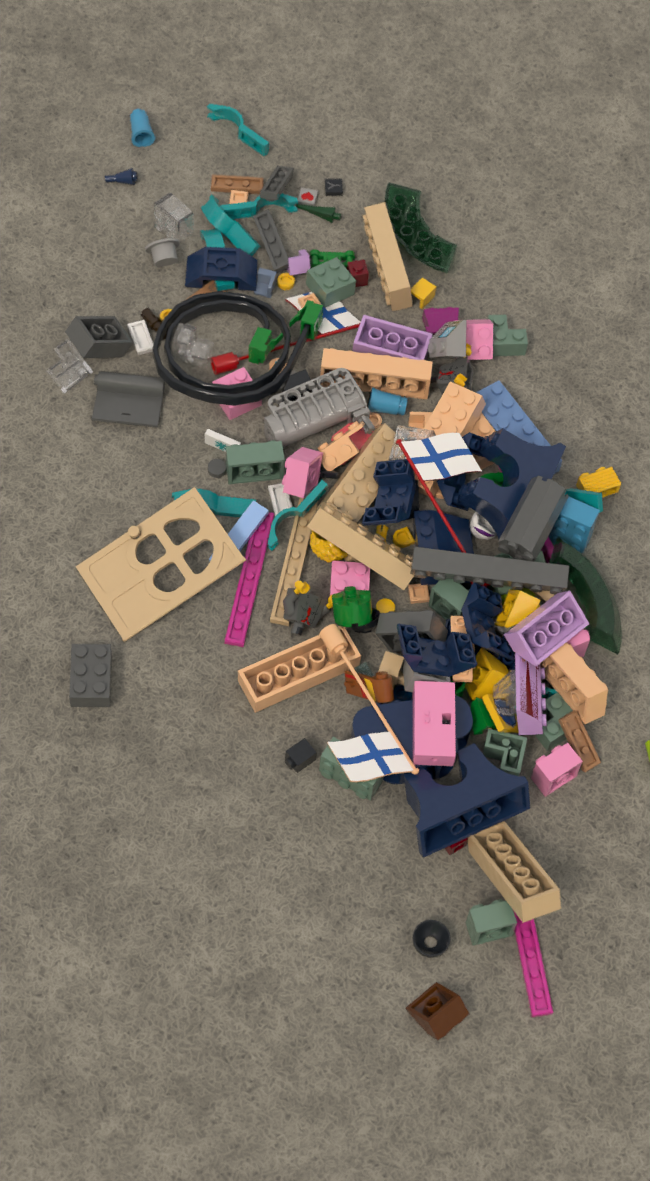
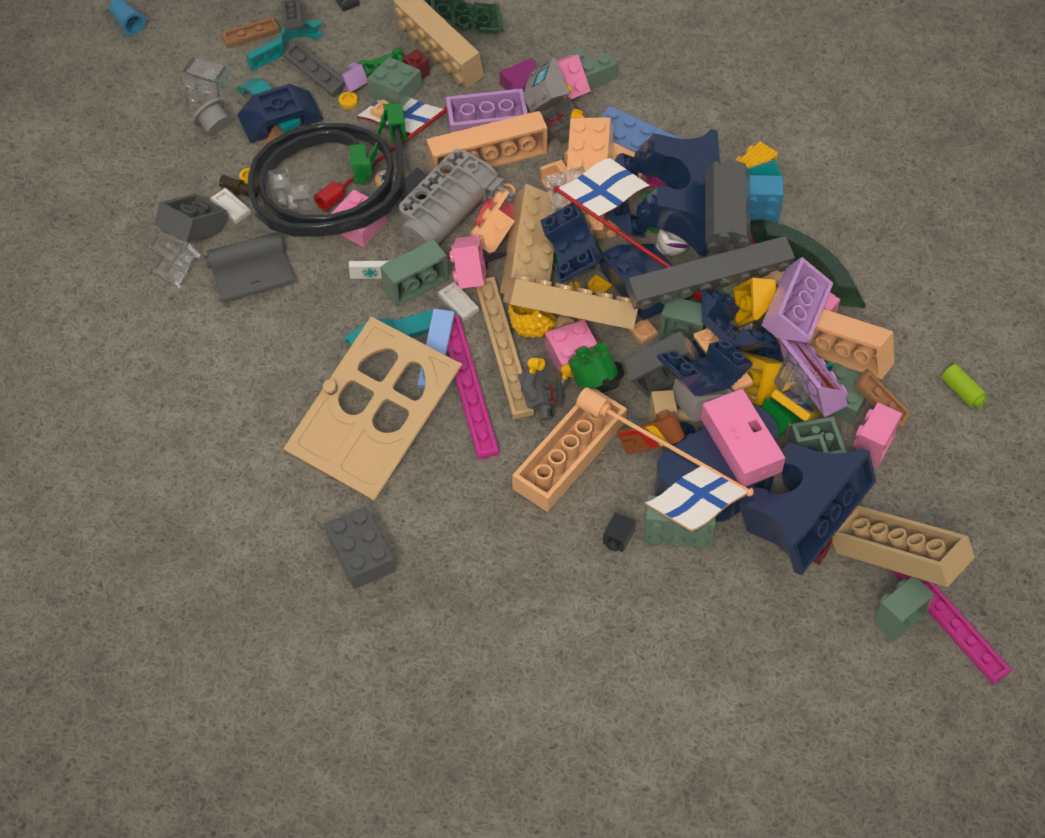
camera: 20 degrees left, 5 degrees down
dark blue cone [105,168,138,185] -> none
teal piece [201,194,260,256] -> none
dark grey tile [208,459,226,478] -> none
light nougat tile [229,190,248,204] -> none
sand blue panel [254,268,277,298] -> none
teal piece [268,480,328,551] -> none
dark green piece [296,204,342,223] -> none
light grey tile [298,188,318,206] -> none
dark azure plant [368,387,407,415] -> none
yellow tile [376,598,395,613] -> none
reddish brown slope [405,982,469,1041] -> none
yellow panel [411,277,436,309] -> none
black piece [413,920,451,958] -> none

